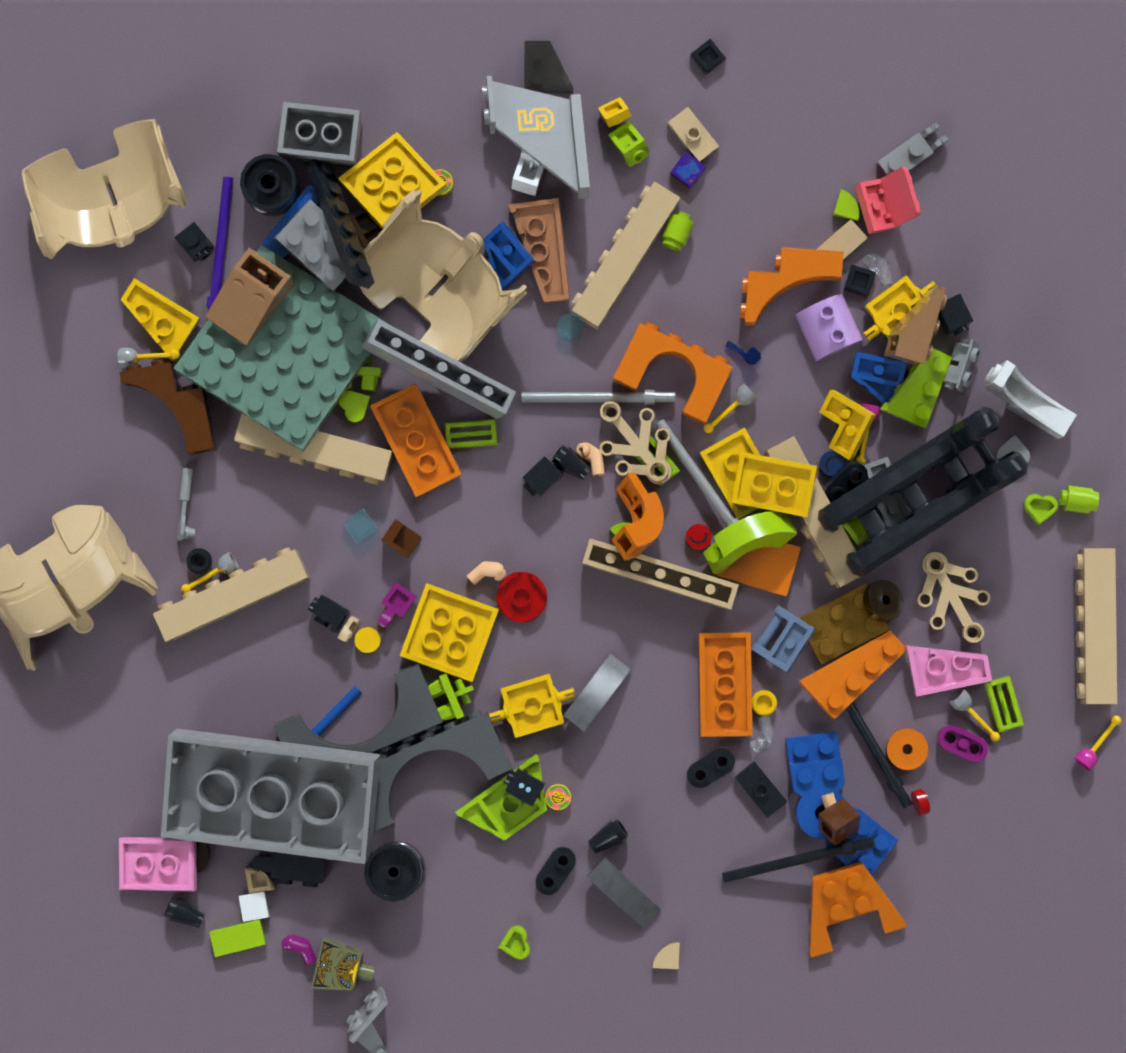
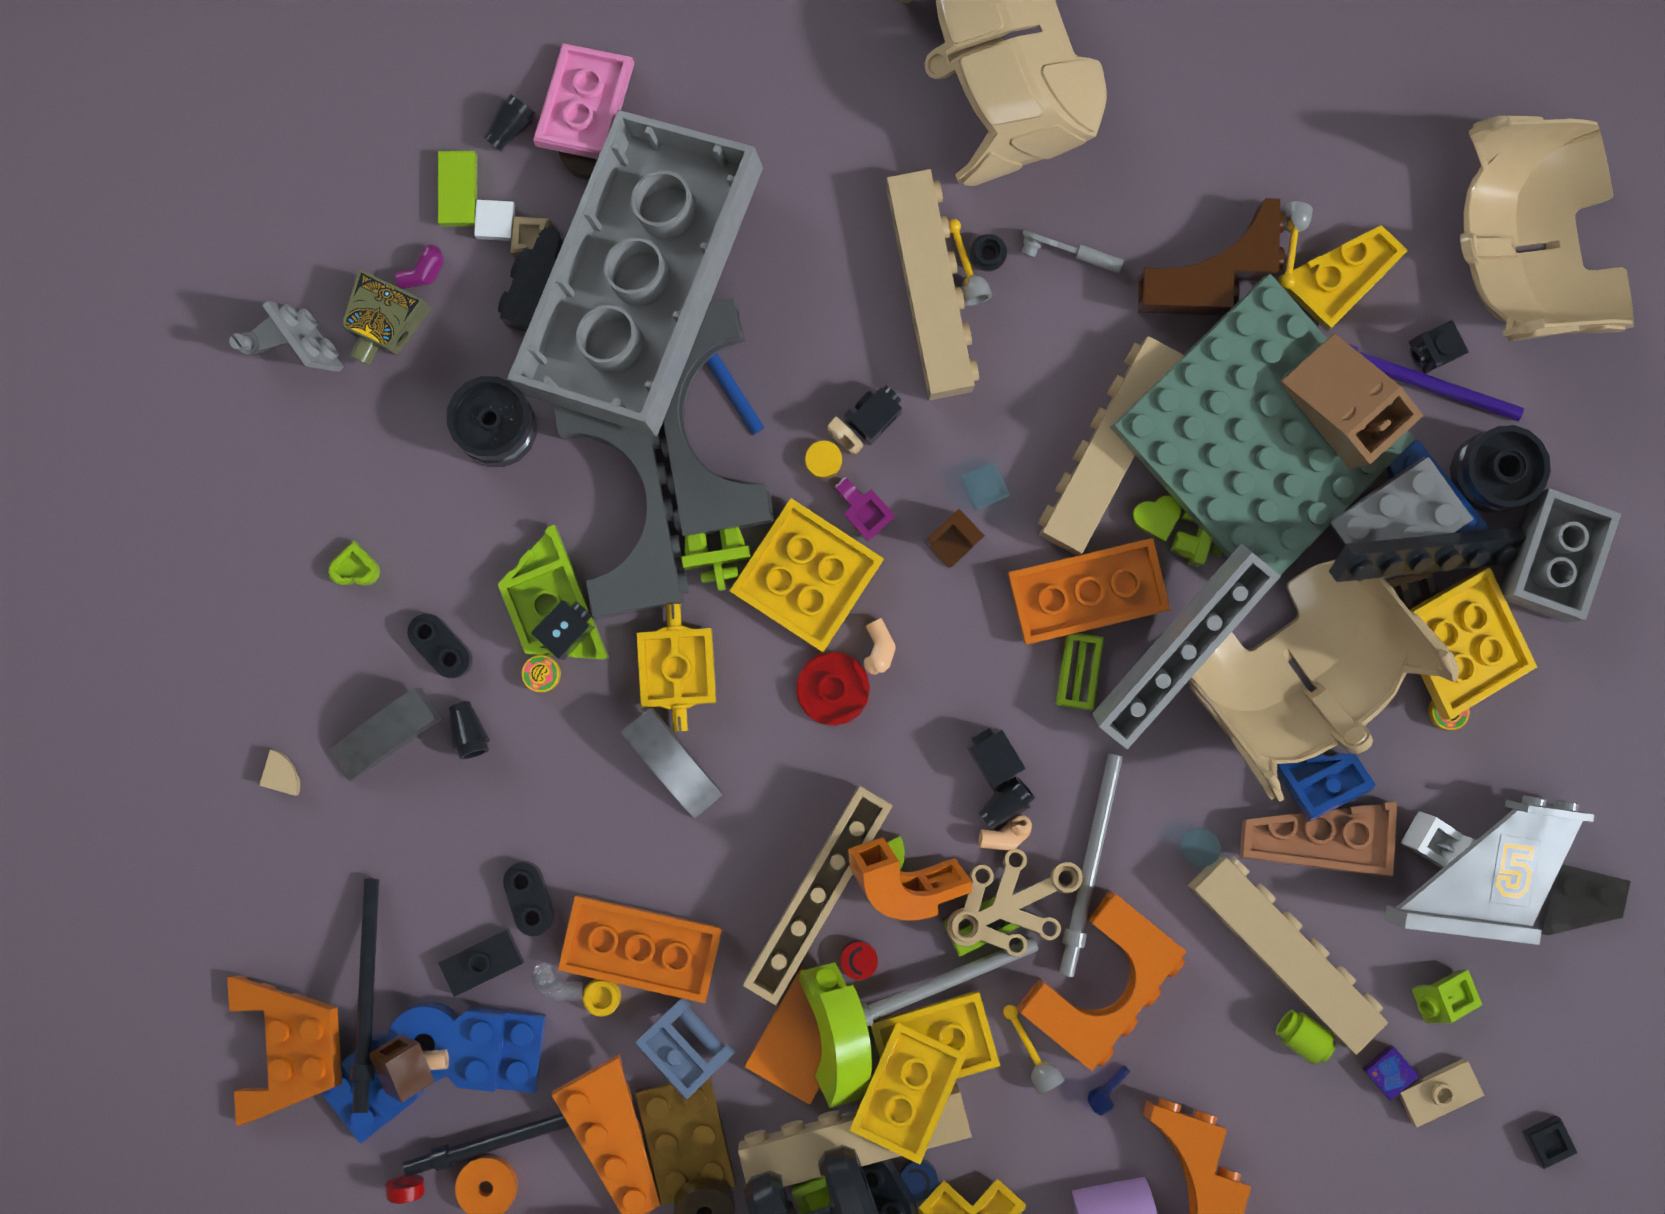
camera: 105 degrees right, 0 degrees up
yellow plate [598,97,632,128] -> none

